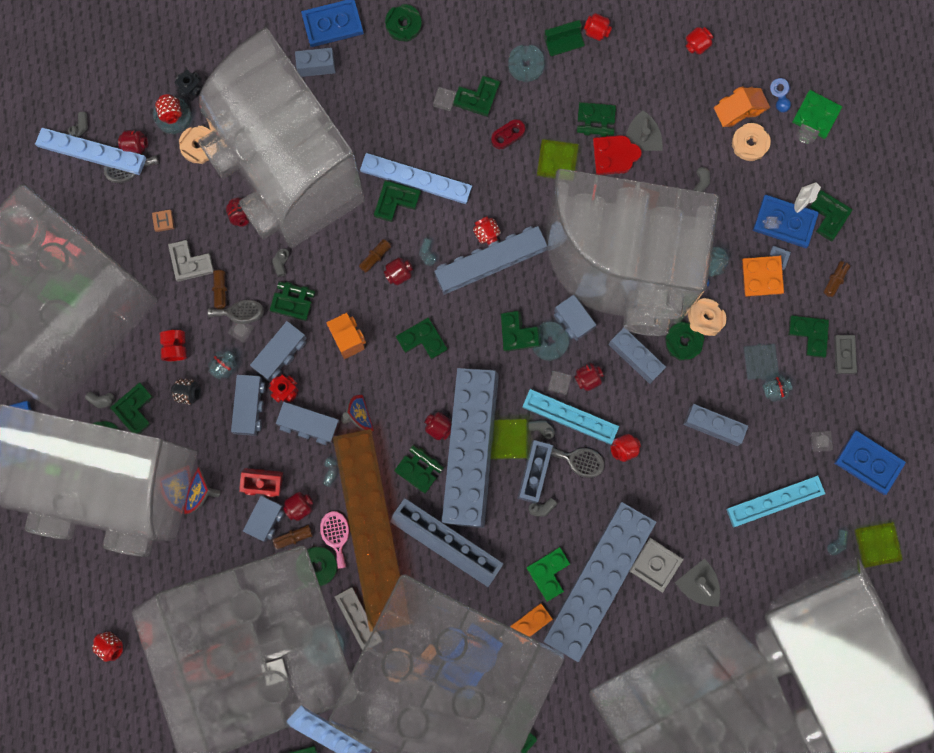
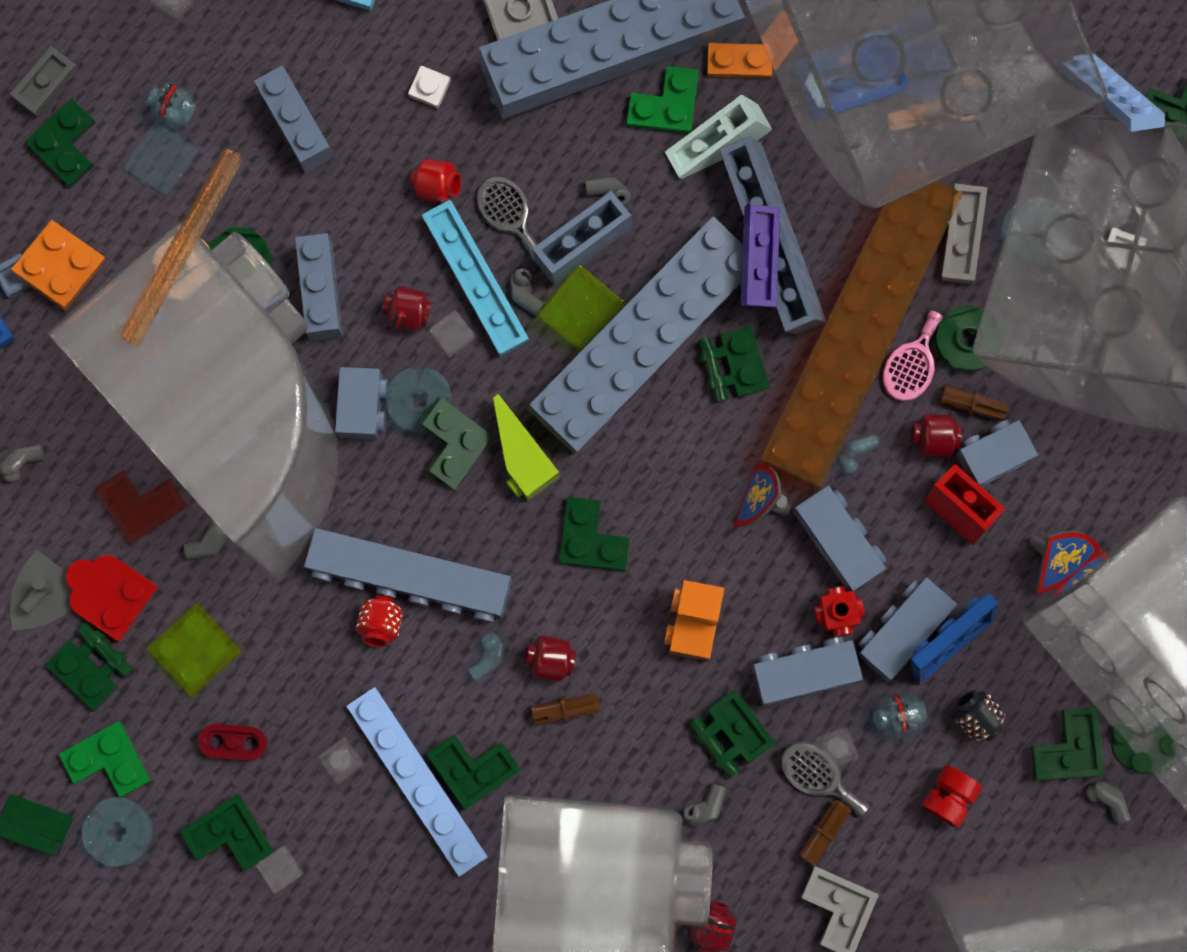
camera: 140 degrees left, 0 degrees up
dark red head [424,412,452,441] -> none
none -> green plate [59,721,152,798]
none -> clear orange axle [120,148,243,346]
none -> clear plate [318,737,365,785]
none -> white plate [408,66,451,109]
none -> lime slope [493,394,559,501]
none -> light aqua slope [665,95,772,179]
none -> dark purple plate [741,204,780,308]
none -> blue plate [911,593,998,684]

